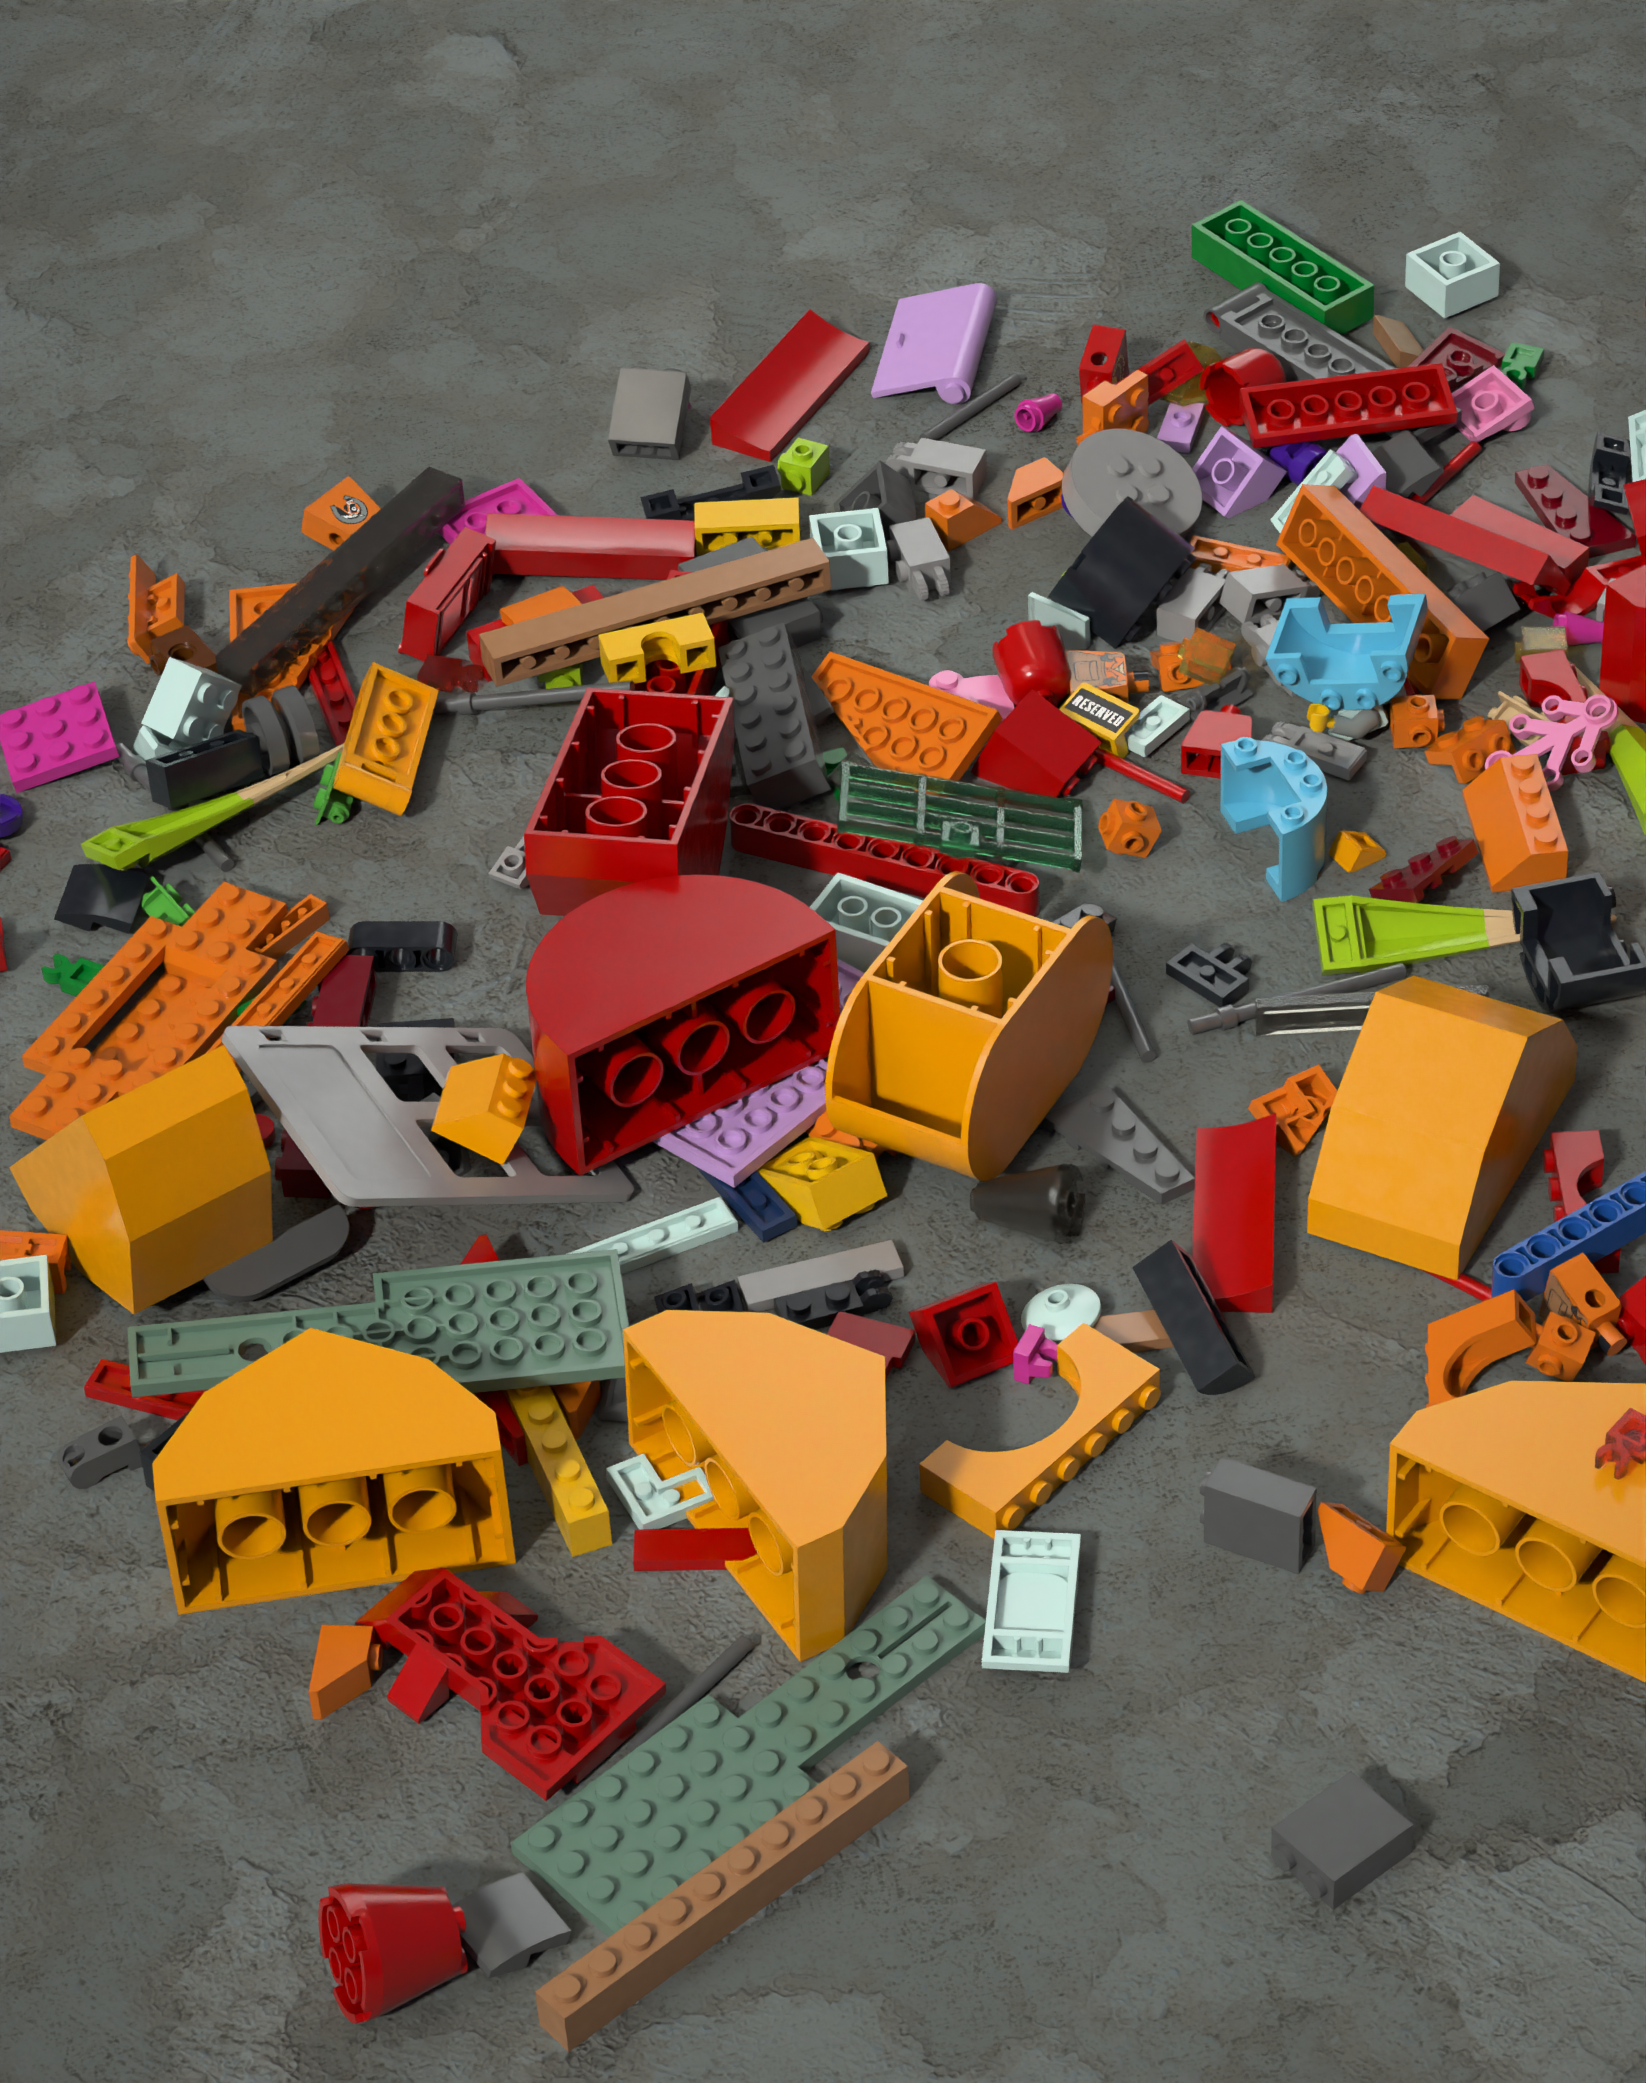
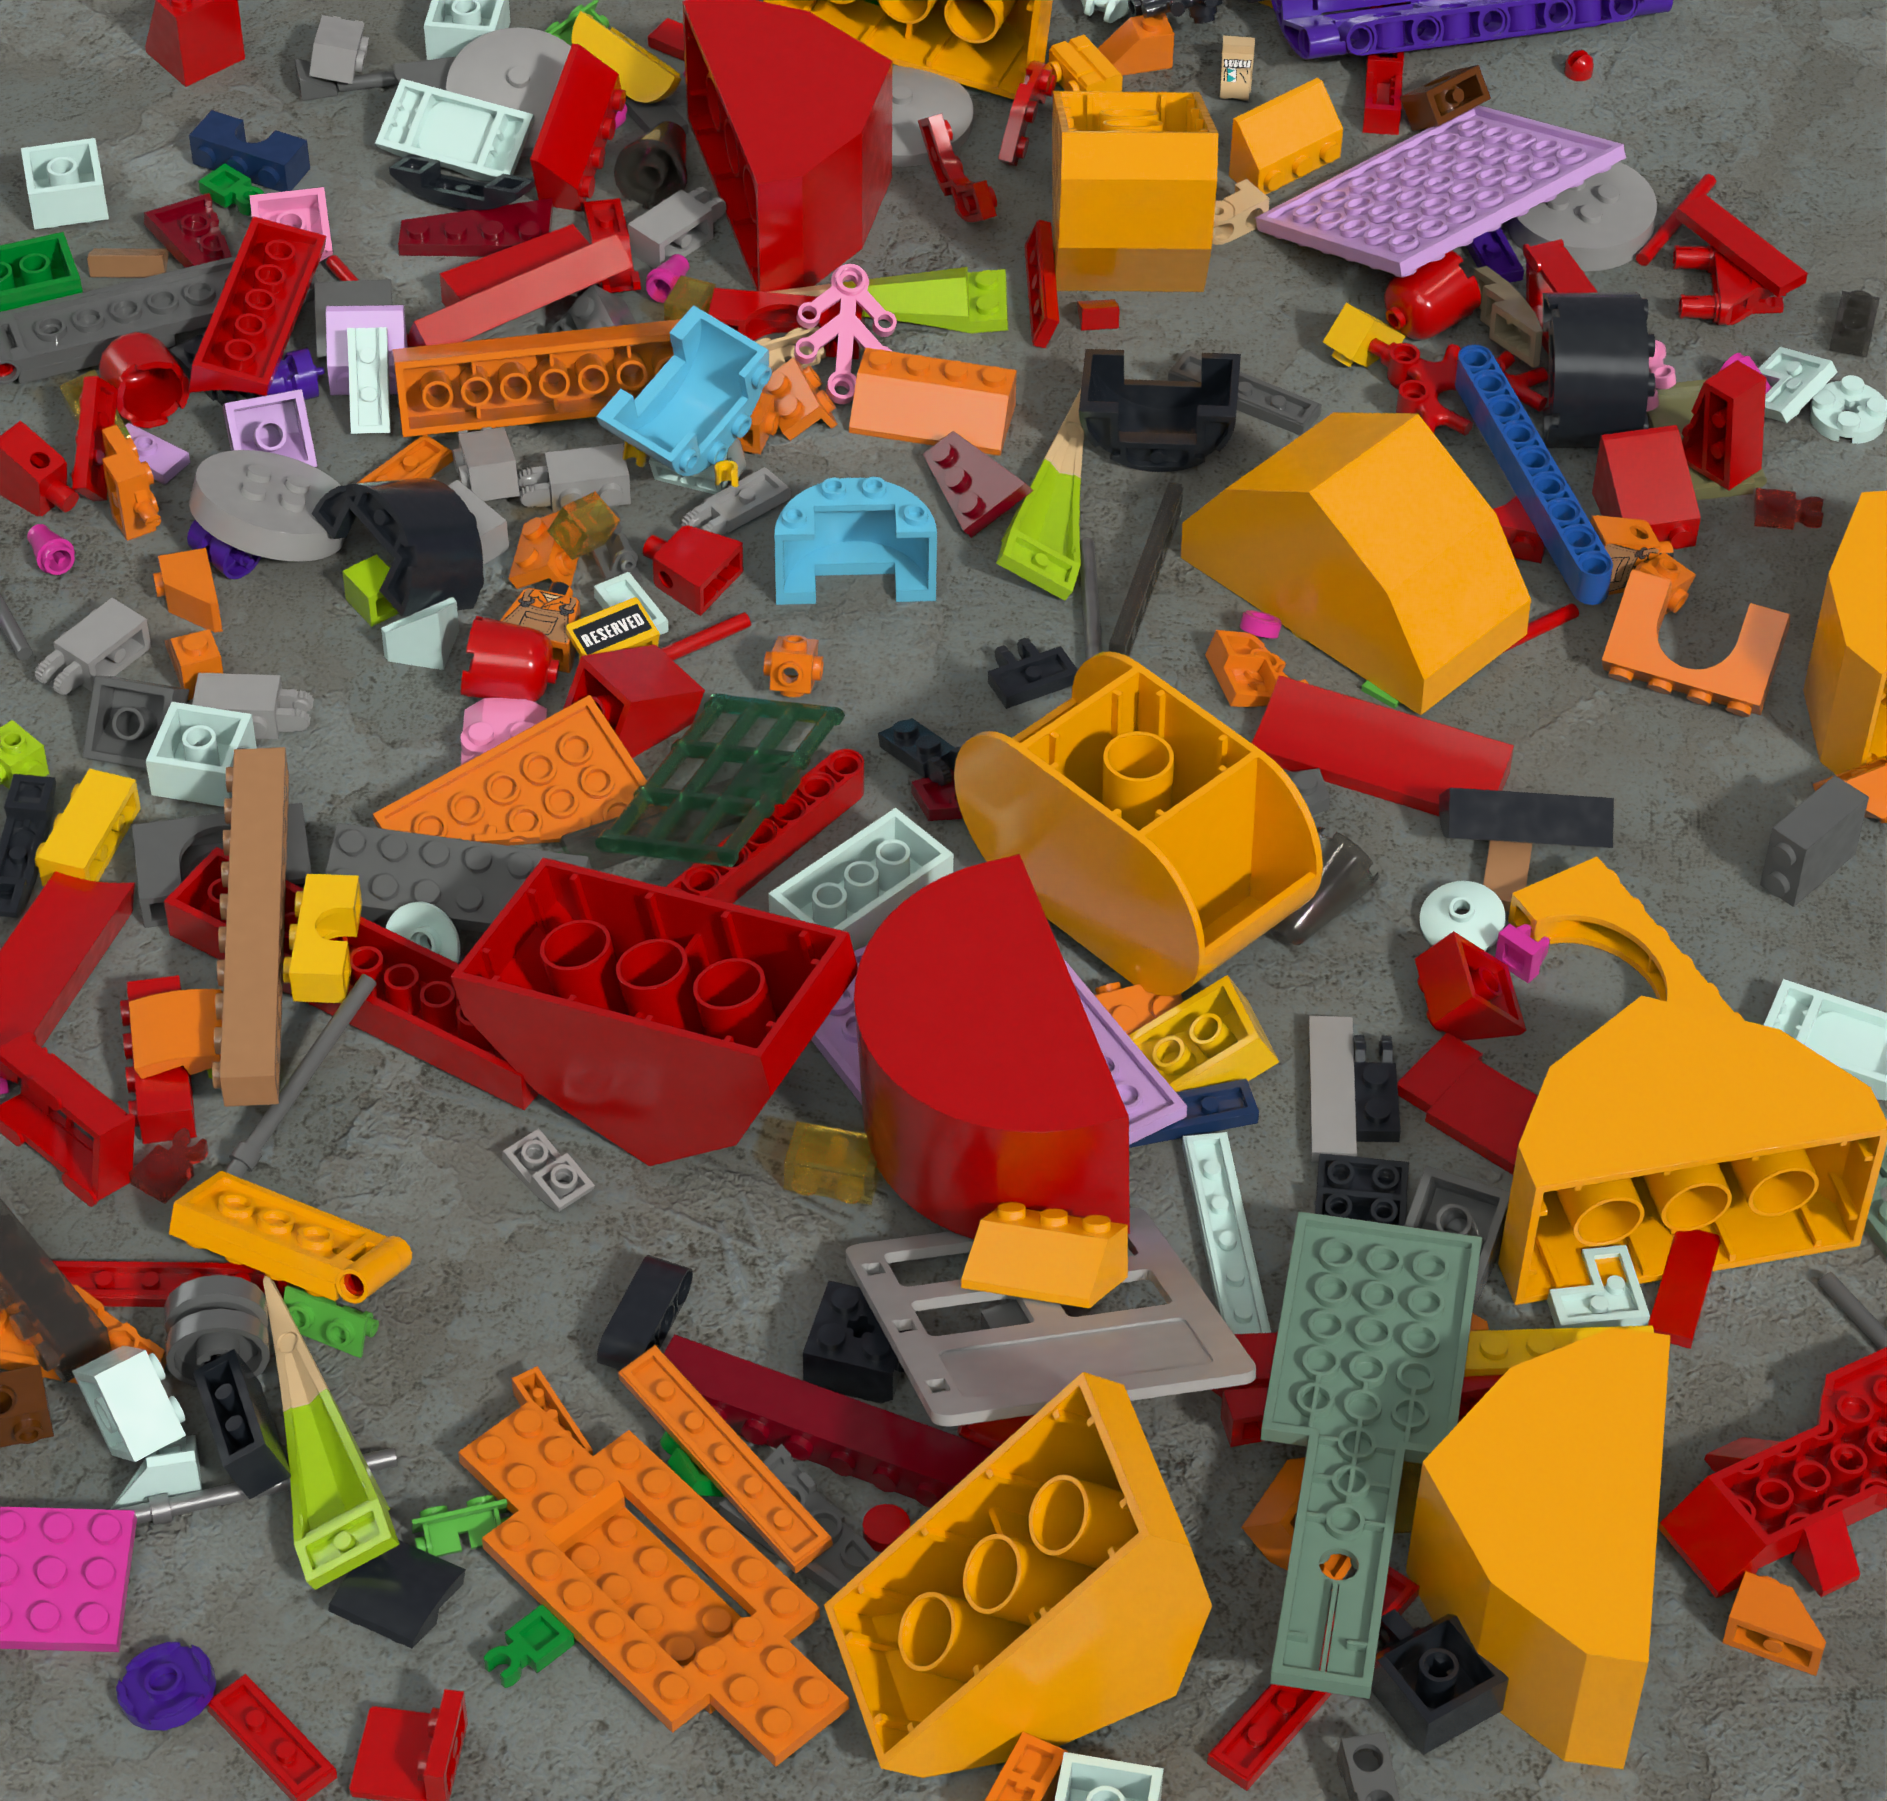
camera: 75 degrees left, 5 degrees up
none -> dark blue arch [189,110,310,192]

